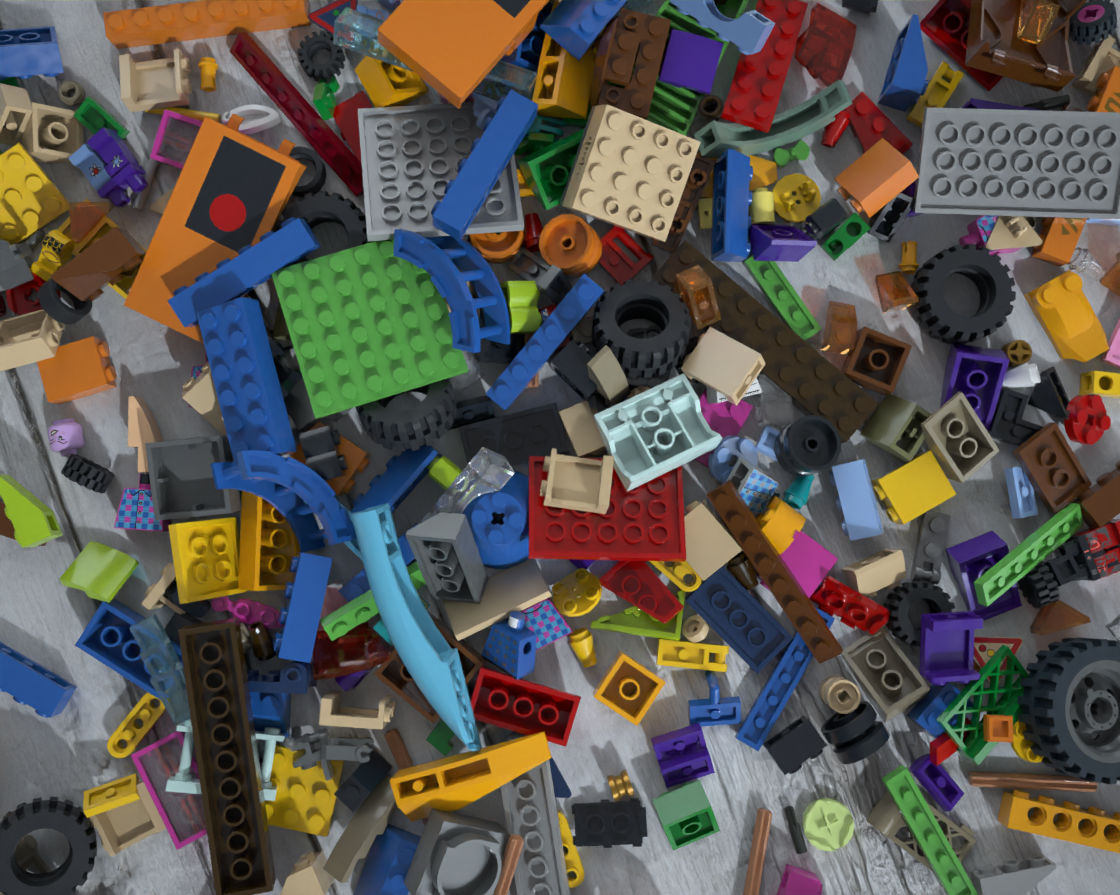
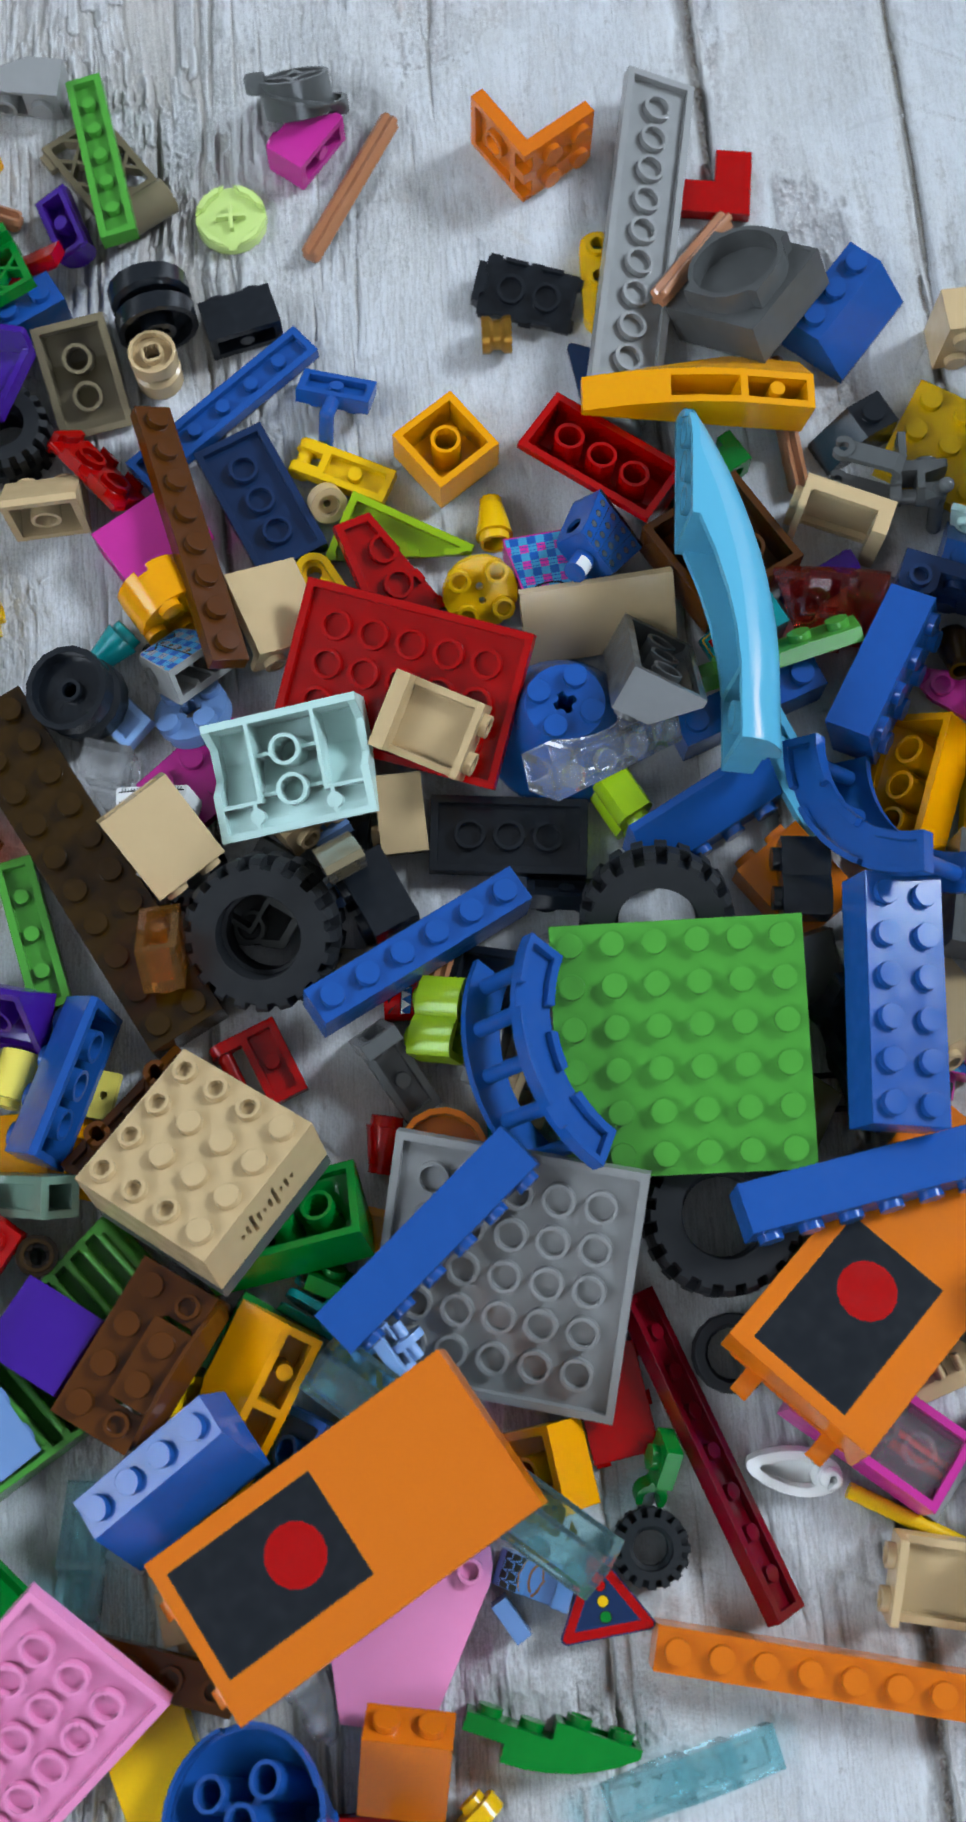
camera: 160 degrees left, 10 degrees down
light orange pin [198,57,219,92] -> none
dark tan slope [323,774,397,883] -> none
orange wheel [539,214,602,277] -> none
dark purple slope [651,723,715,788] -> none
green slope [652,780,720,851] -> none
dark brown cone [727,551,759,590] -> none
pearl dark grey piece [784,806,808,854] -> none
light blue brick [829,459,884,541] -> none

